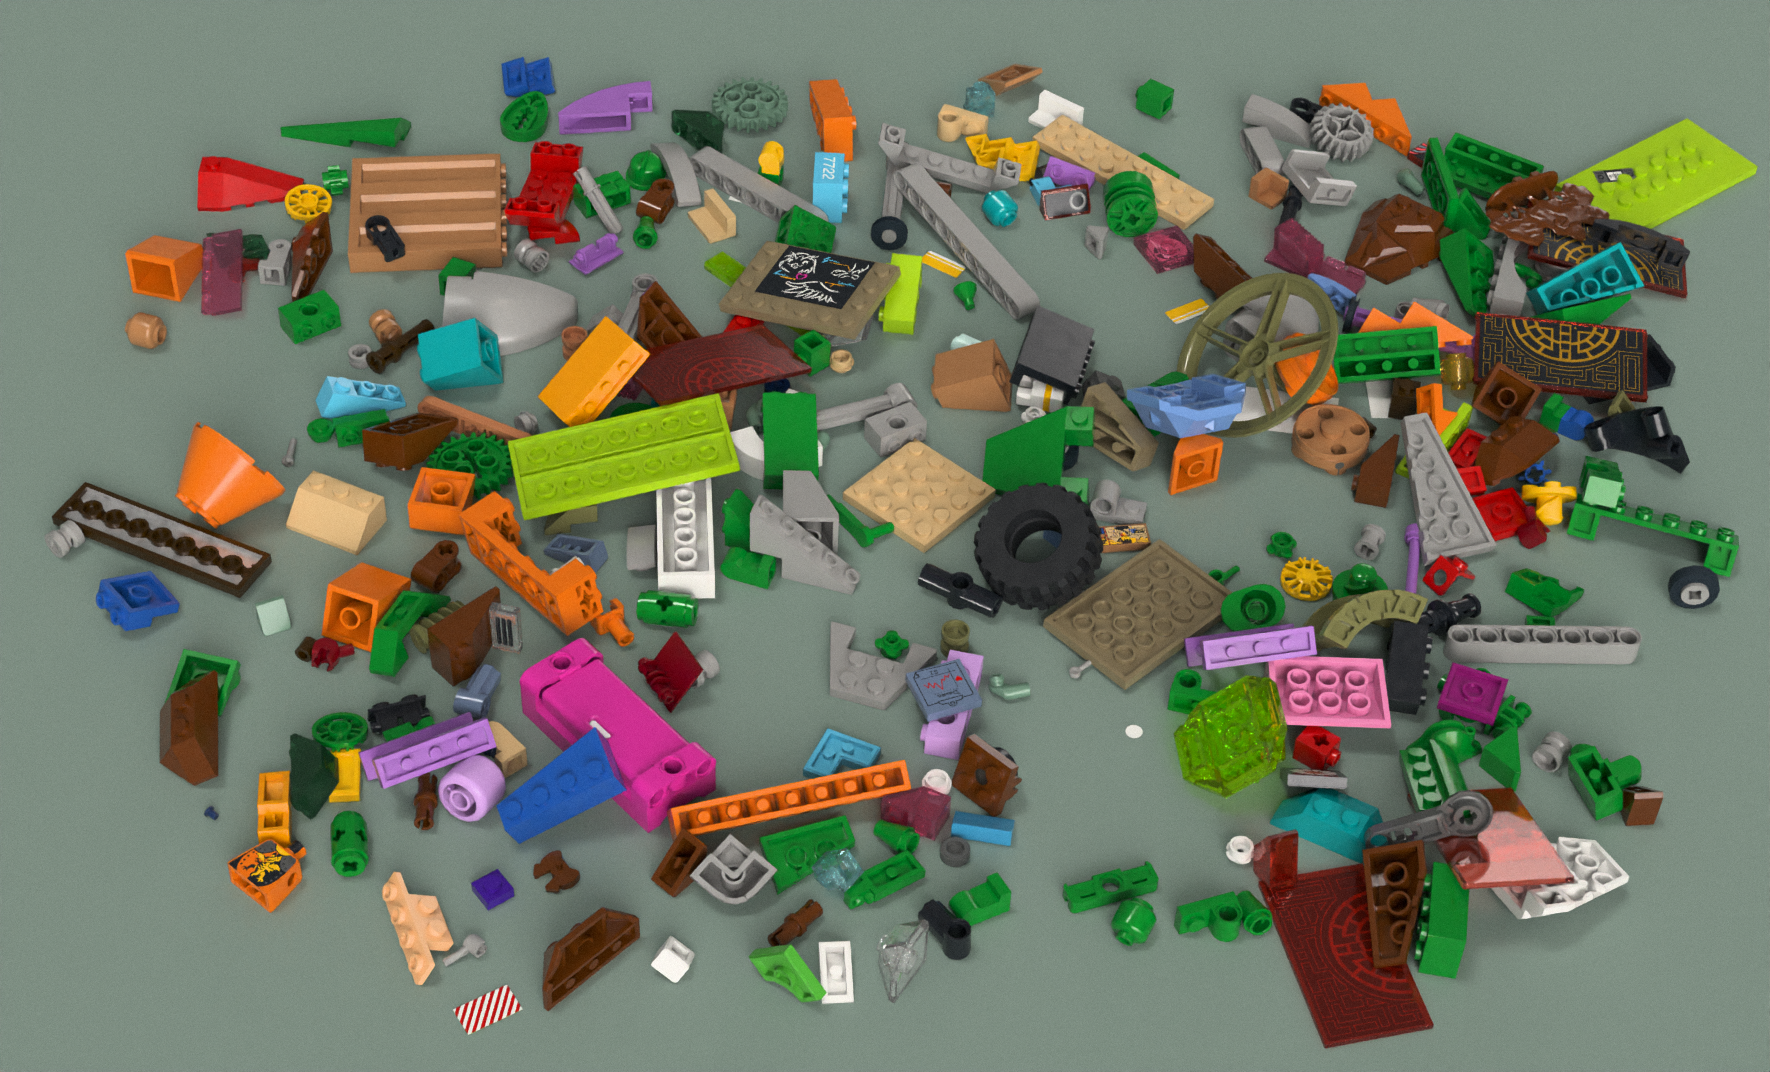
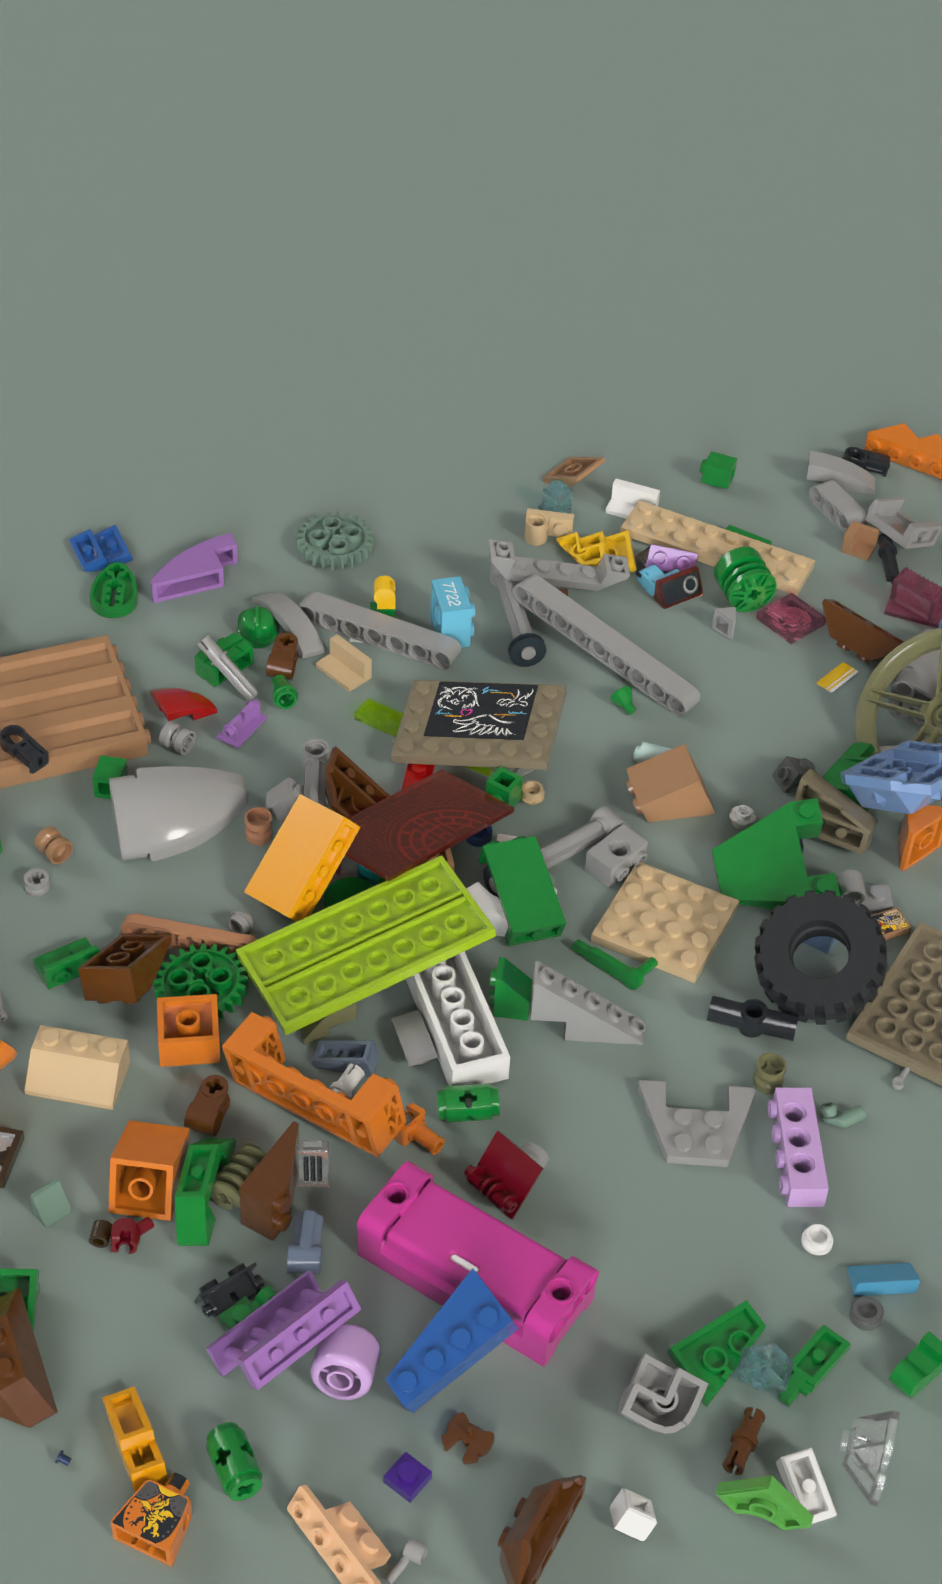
camera: 15 degrees left, 0 degrees up
clear green slope [289,733,339,820] -> none
green plate [307,418,334,443] -> none
green wheel [312,712,368,752] -> none
medium azure slope [315,376,406,419] -> none
yellow tile [329,748,361,803] -> none
dark brown pin [366,319,435,374] -> none
reddish brown pin [413,773,438,830] -> none
teal slope [417,318,504,391] -> none
tan leg [482,721,527,779] -> none
red slope [505,141,583,229] -> none
reddish brown slope [651,828,707,897] -> none
orange brick [667,760,911,841] -> none
clear green slope [671,110,725,154] -> none
green leg [720,547,776,589] -> none
sand green arm [746,398,763,434] -> none
green bracket [775,205,836,253] -> none
light grey slope [783,470,839,555] -> none
medium azure tile [803,728,881,779] -> none
orange wedge [809,79,856,162] -> none
green cone [873,819,920,854] -> none
green plate [875,630,909,659] -> none
lime wedge [878,253,922,335] -> none
clear pink slope [880,786,951,841] -> none
sand blue tile [905,659,982,722] -> none
black piece [918,899,971,960] -> none
yellow sticker [922,251,966,278] -> none
reddish brown piece [951,734,1022,817] -> none
teal head [982,190,1018,227] -> none
black panel [1009,306,1095,405] -> none
white hips [1016,375,1065,413] -> none
light grey gear [1309,102,1374,163] -> none

